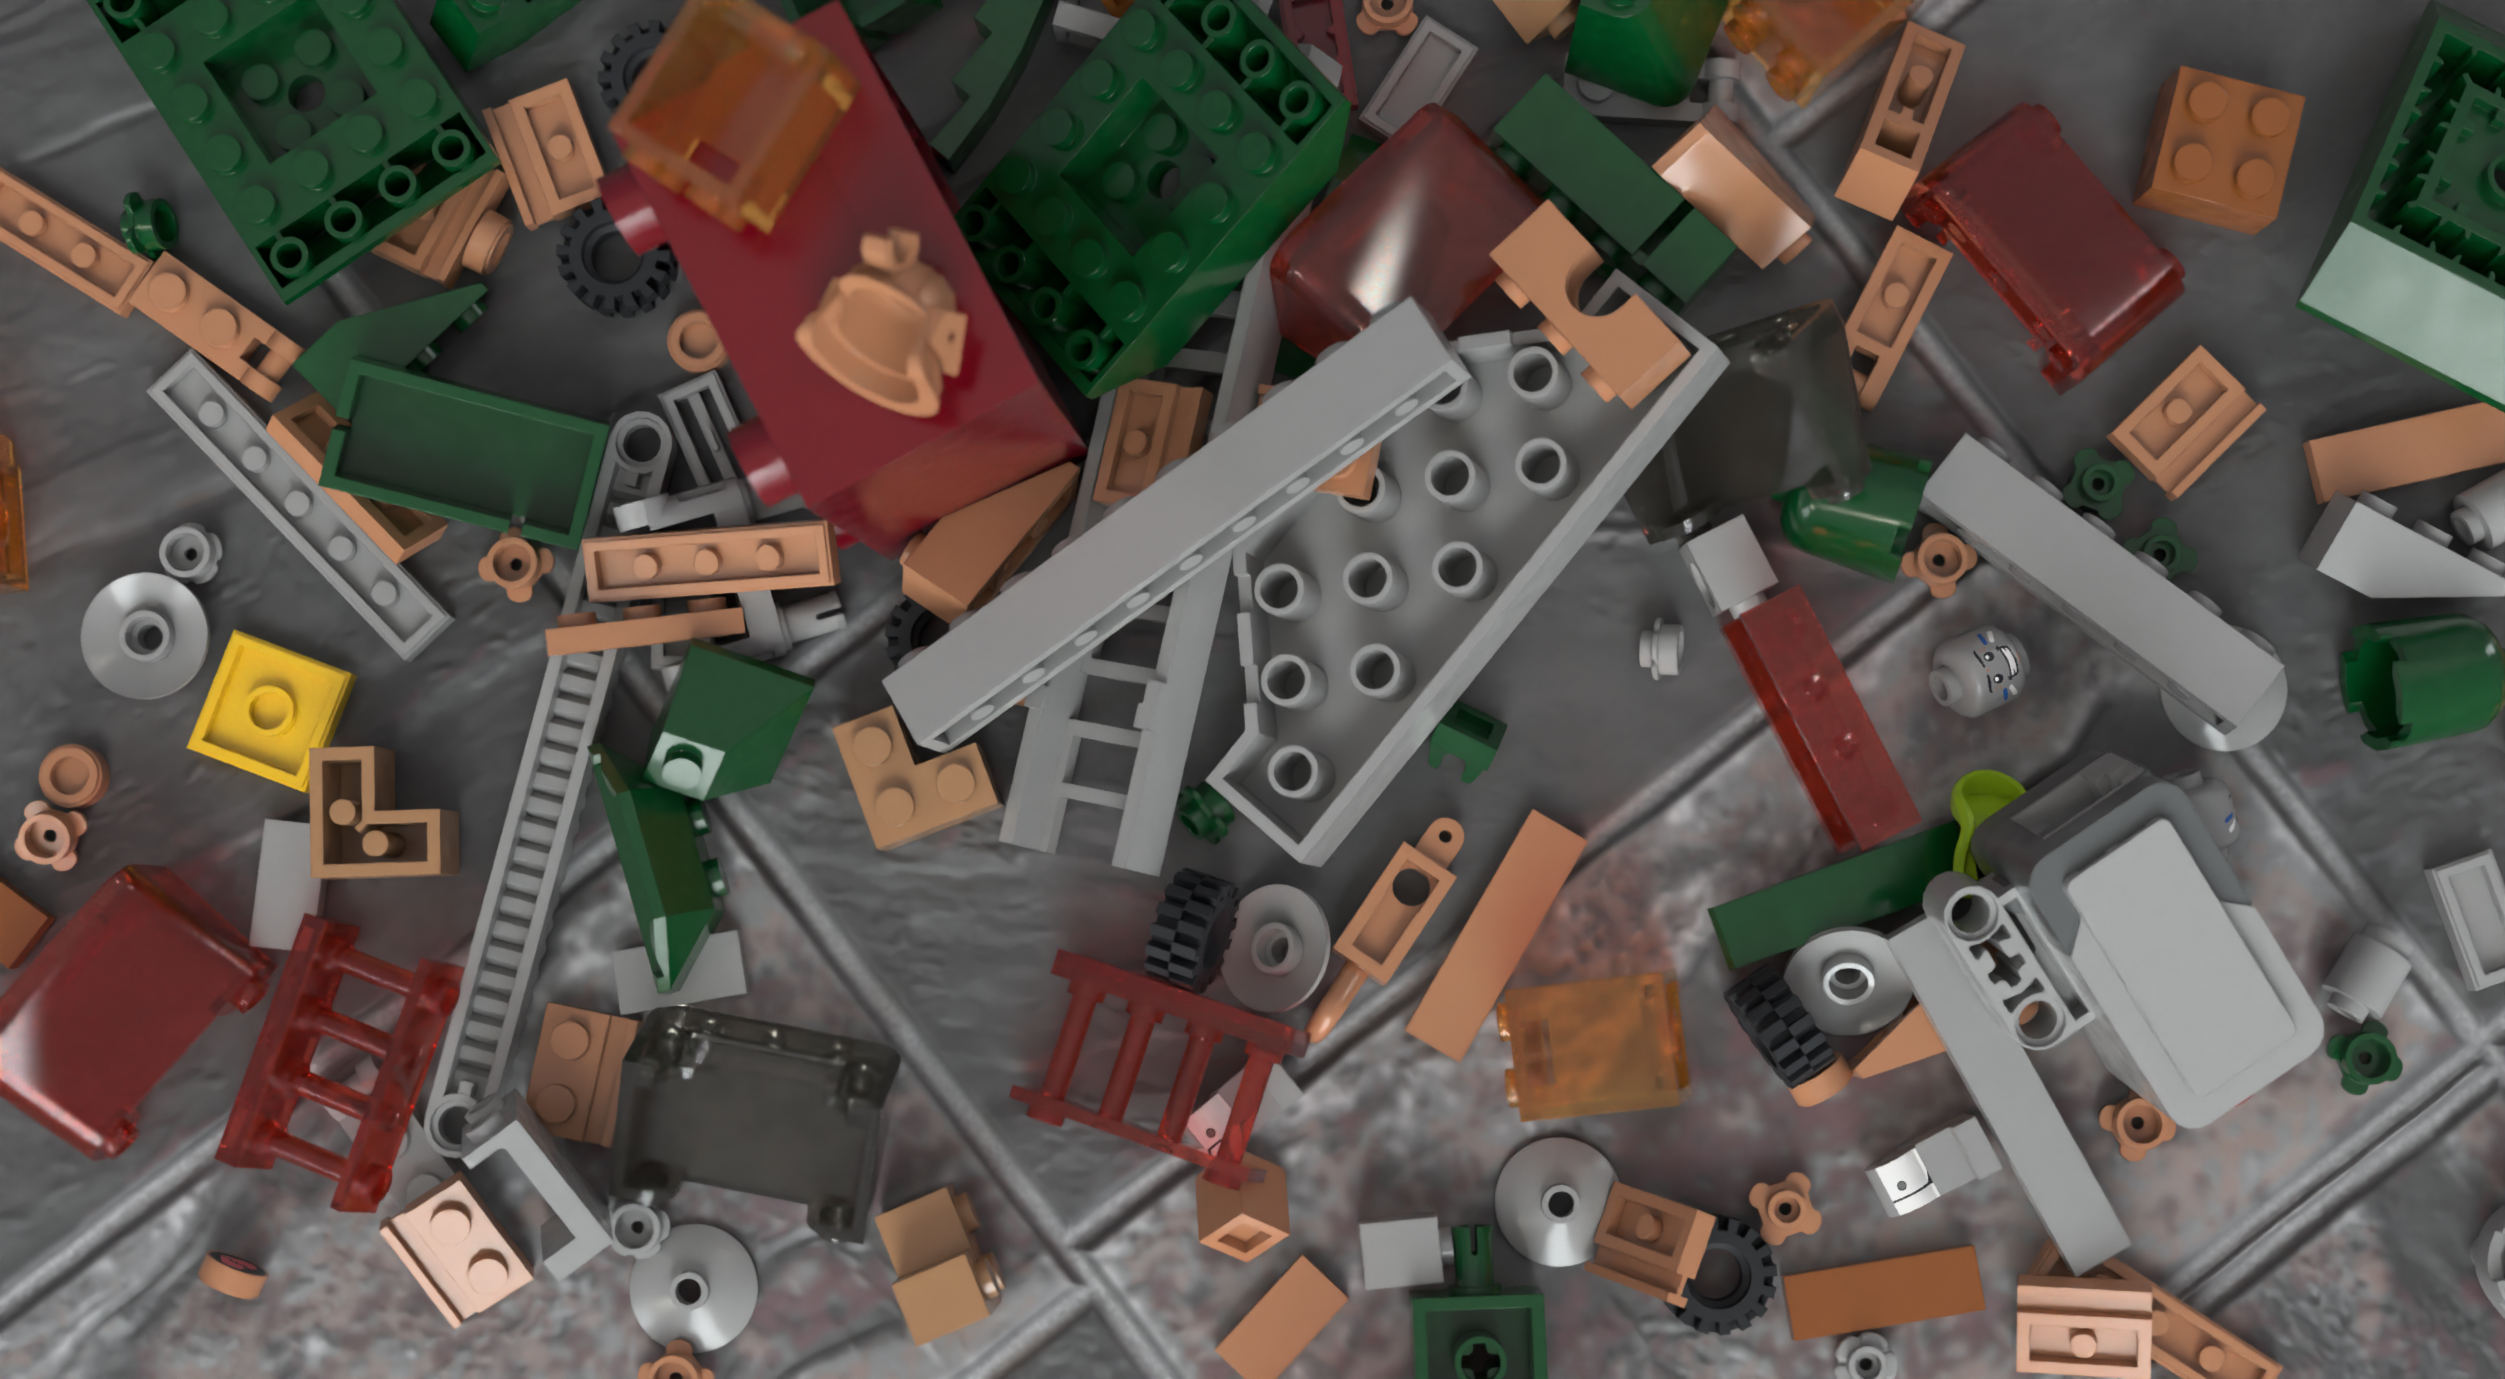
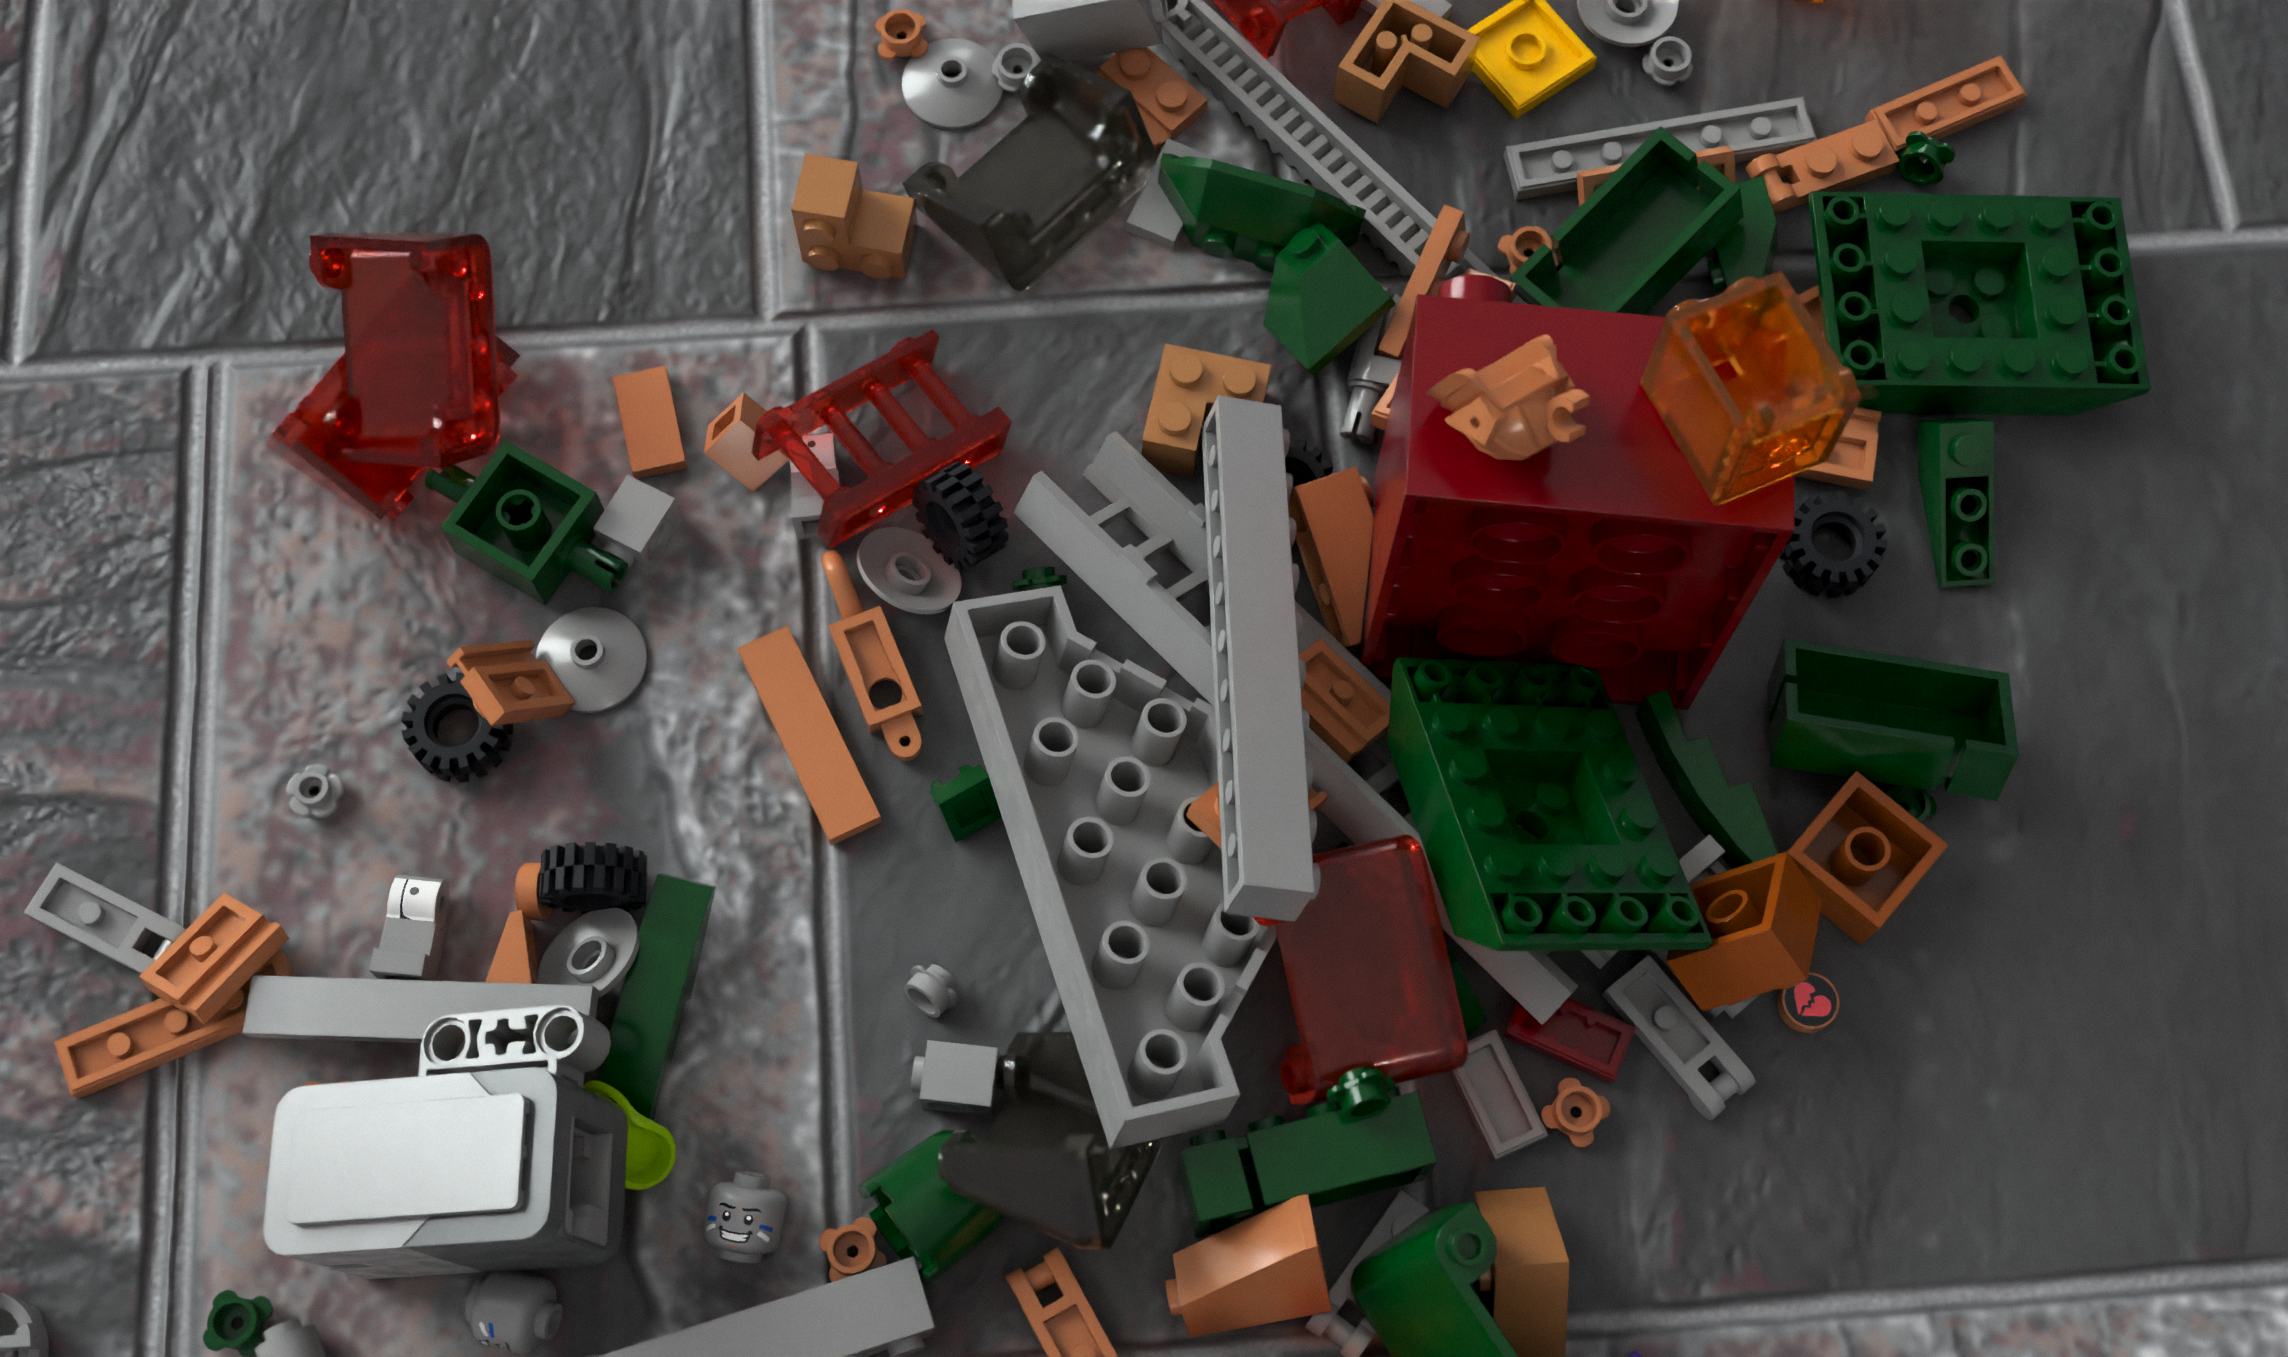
camera: 115 degrees right, 15 degrees down
nougat arch [1489,199,1691,410] -> none
clear orange container [1497,967,1693,1122] -> none
clear red fence [1719,585,1923,855] -> none
nougat plate [1748,1172,1822,1245] -> none
dark orange tile [1780,1243,1986,1341] -> none
none -> dark green plate [1326,1067,1395,1120]

